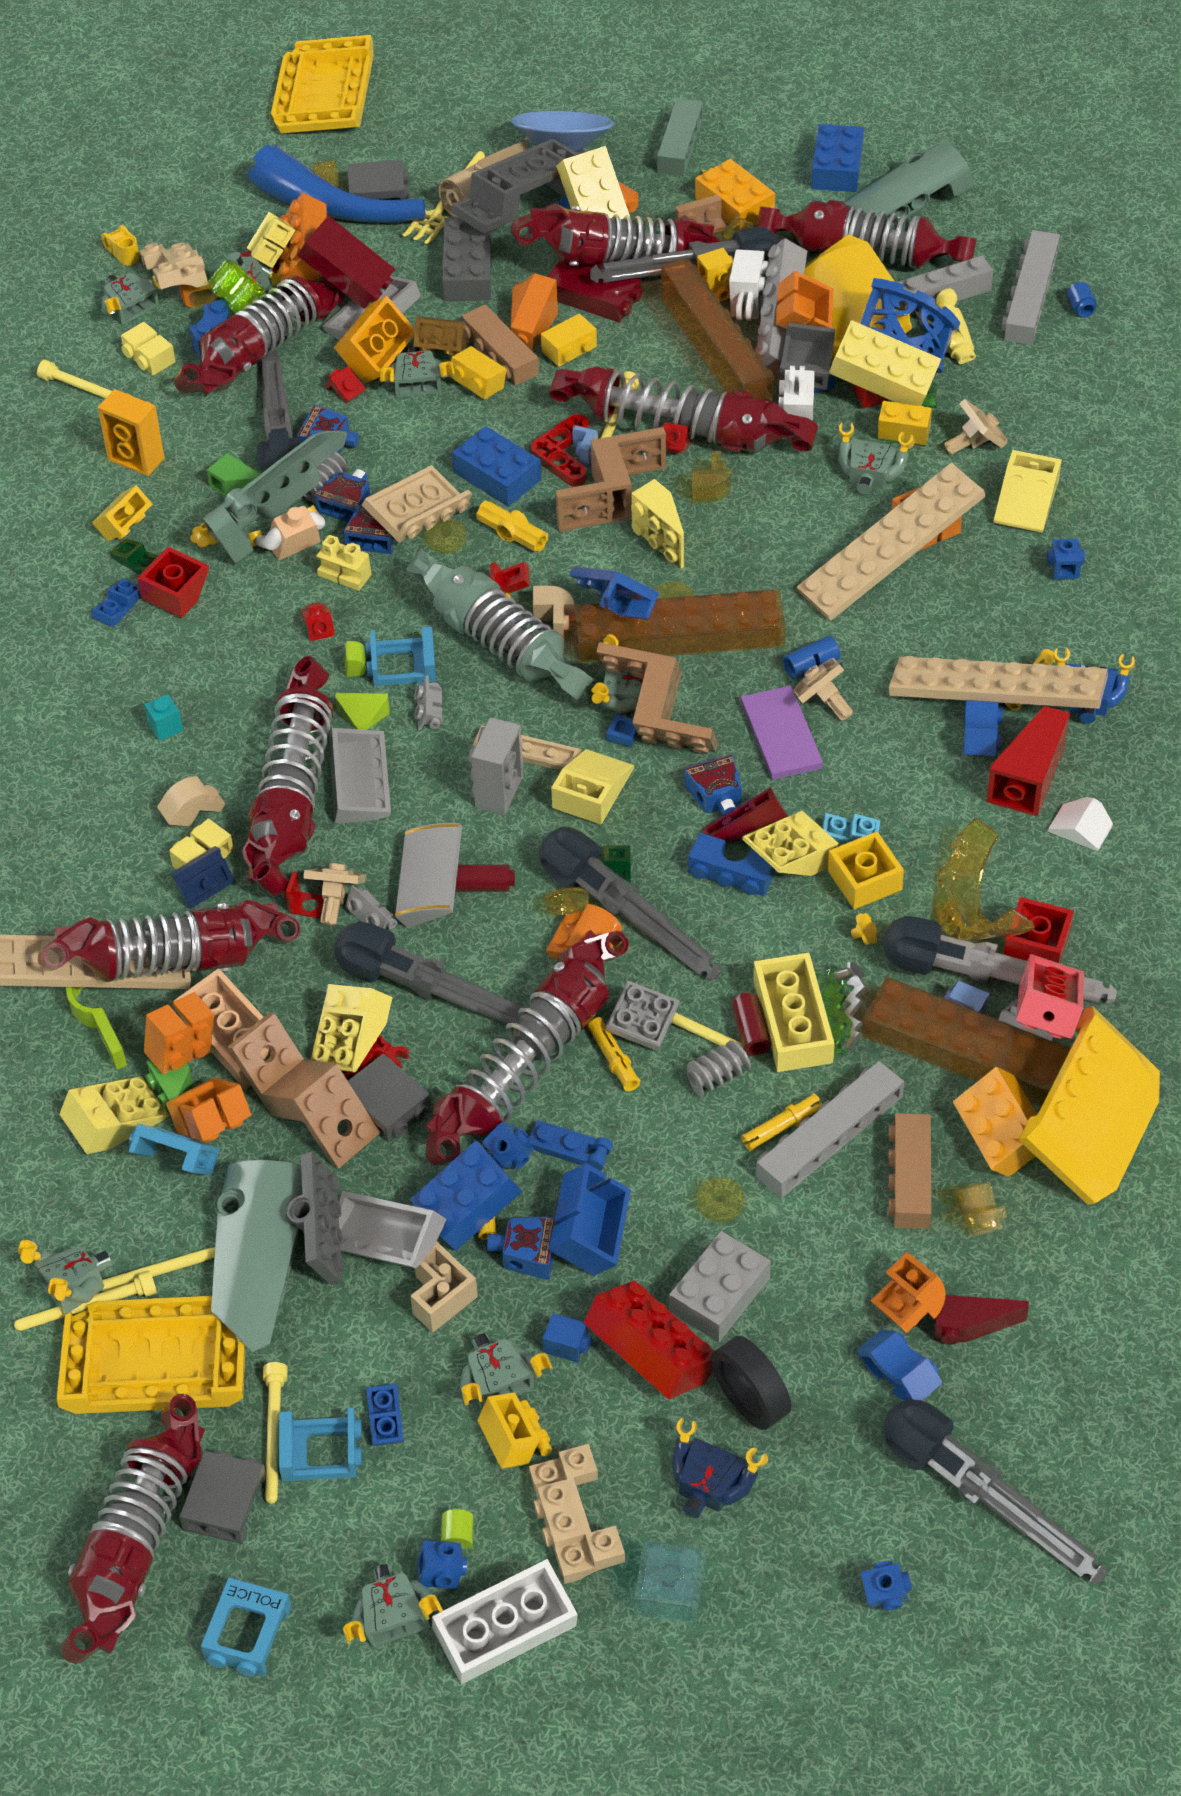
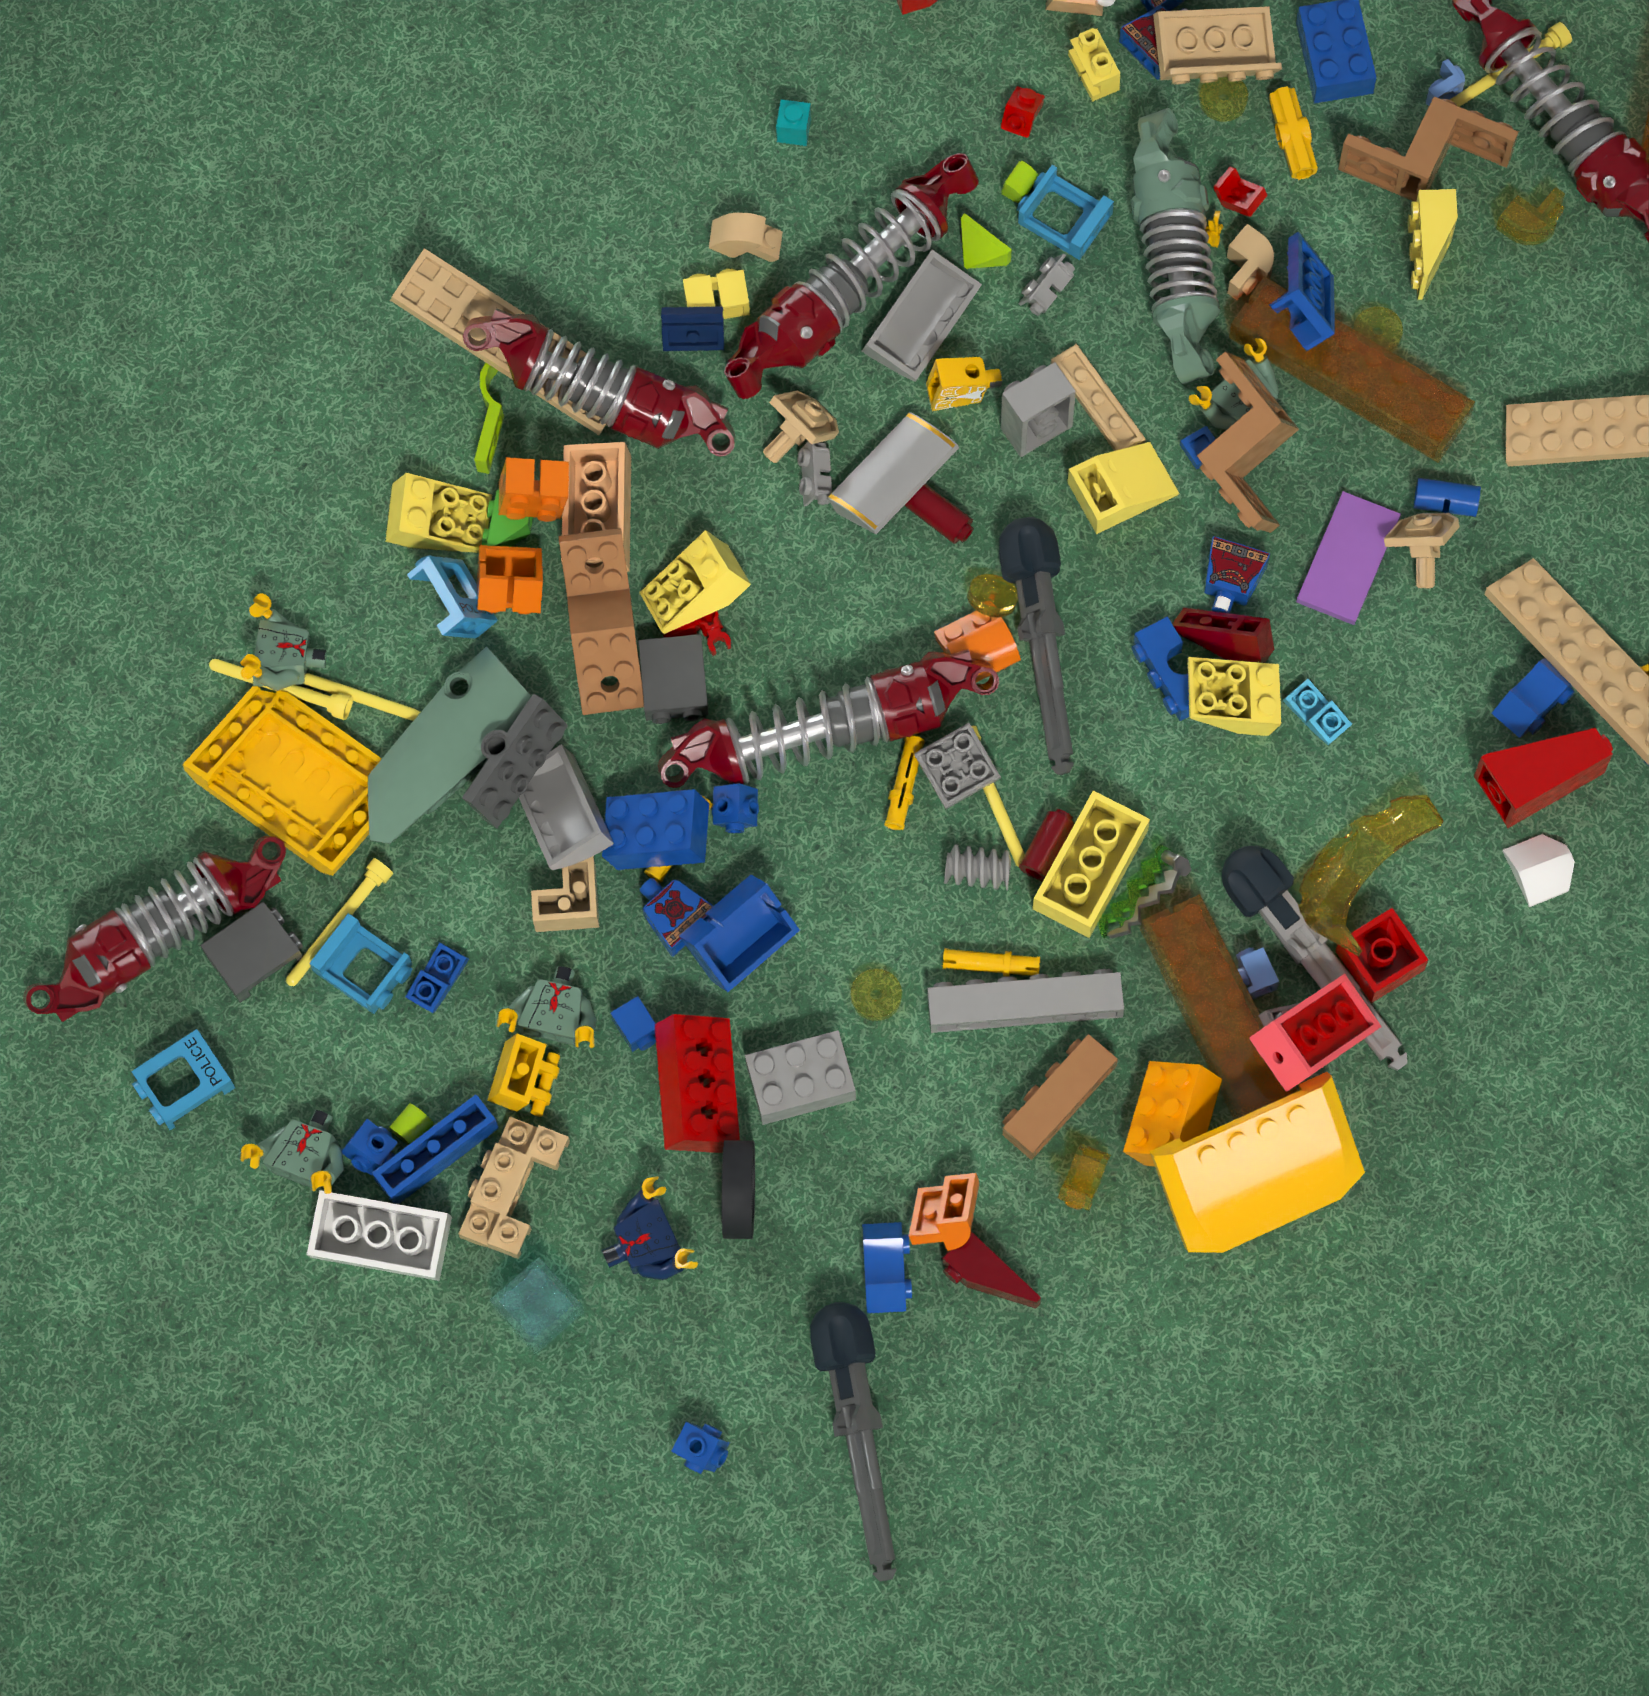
camera: 40 degrees right, 20 degrees up
red bracket [284,872,324,918] -> none
piece [333,922,526,1028] -> none
blue plate [529,1120,613,1171] -> none
red beam [531,414,589,487] -> none
dark green slope [603,845,631,883] -> none
red bracket [663,422,690,453] -> none
yellow brick [828,832,904,909] -> none
yellow plant [851,913,878,945] -> none
none -> blue brick [372,1095,499,1204]
none -> yellow torso [926,357,1002,411]

